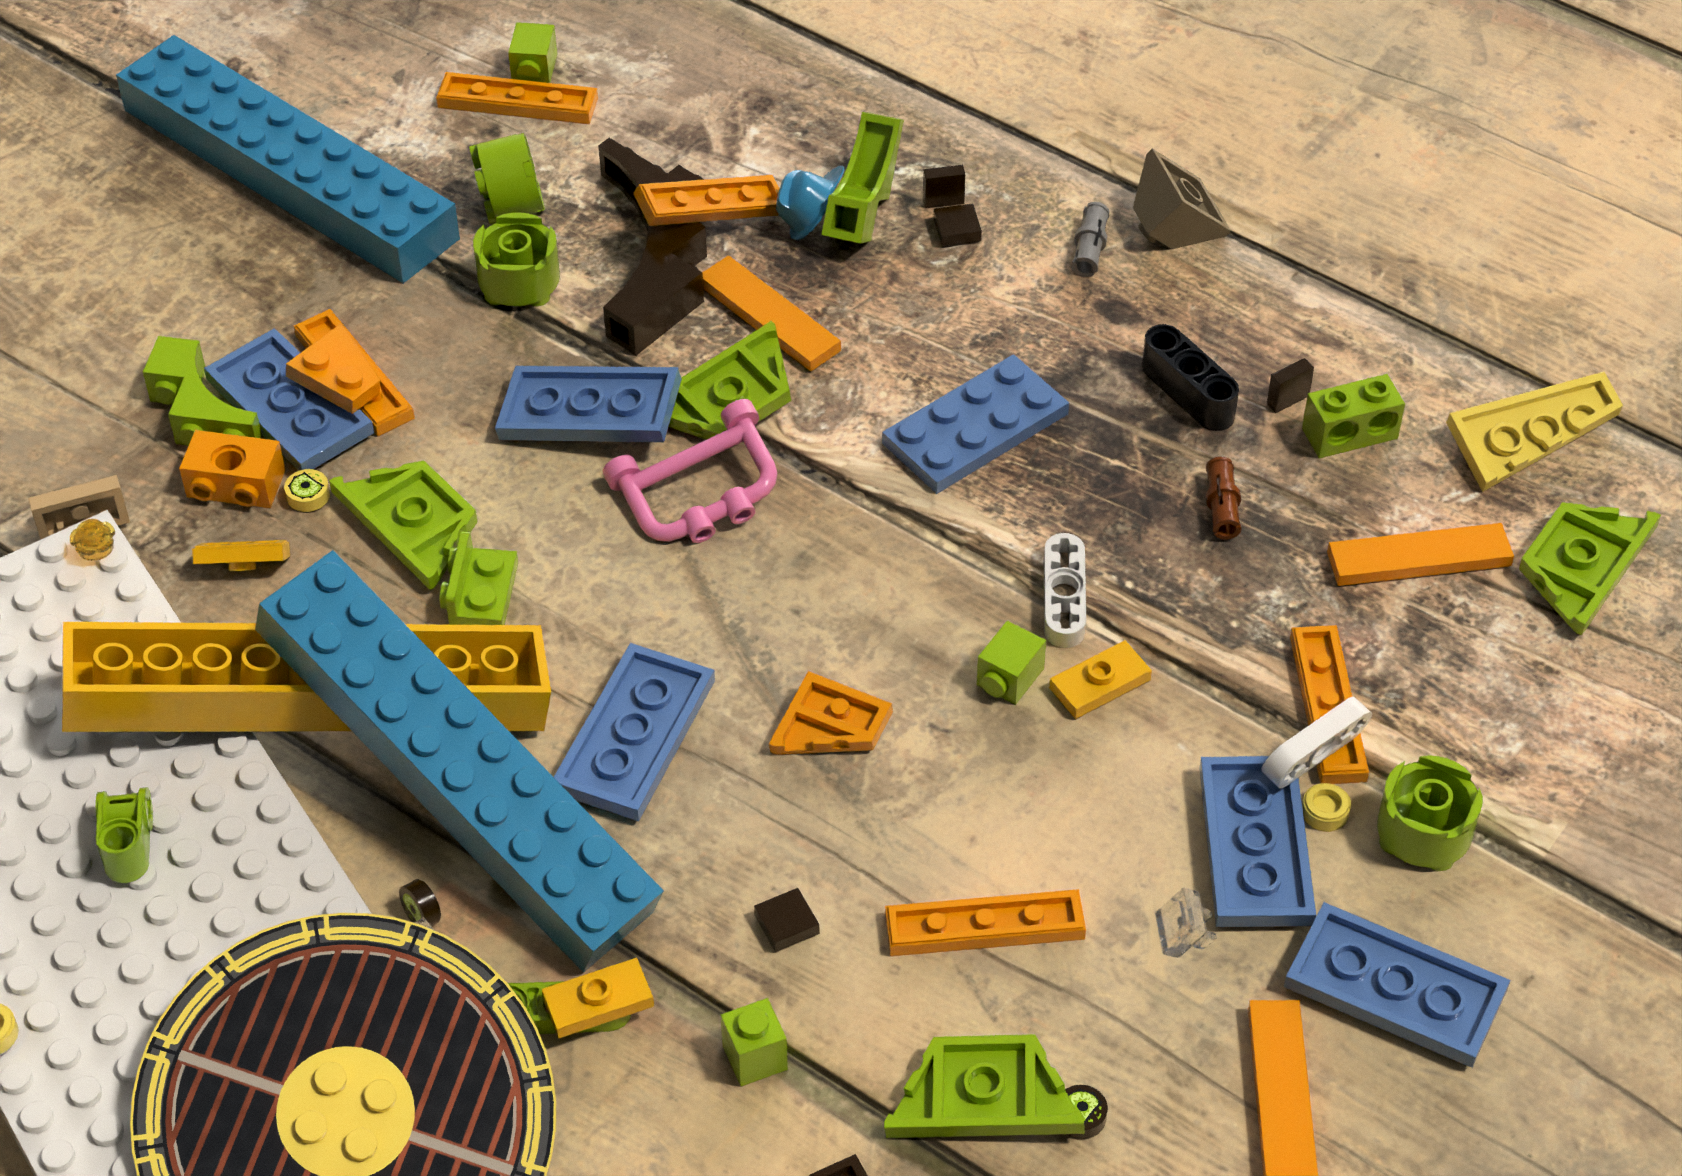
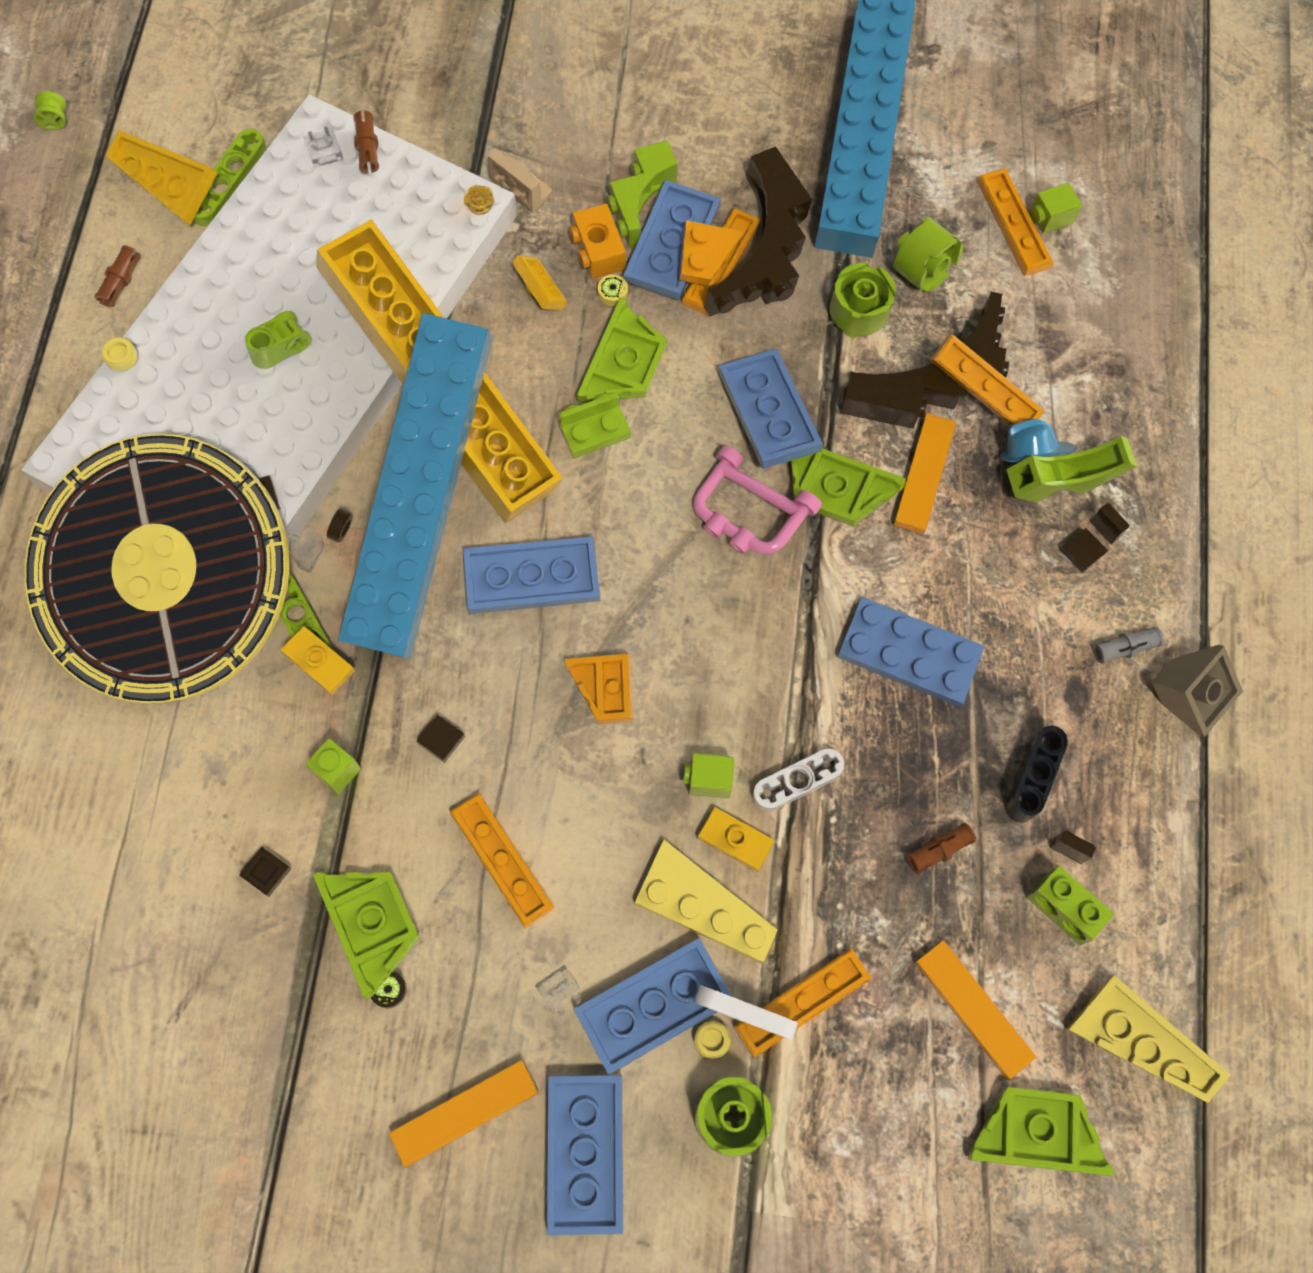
camera: 55 degrees right, 20 degrees up
none -> light yellow wing [634,840,778,964]
none -> dark brown arch [704,146,813,317]

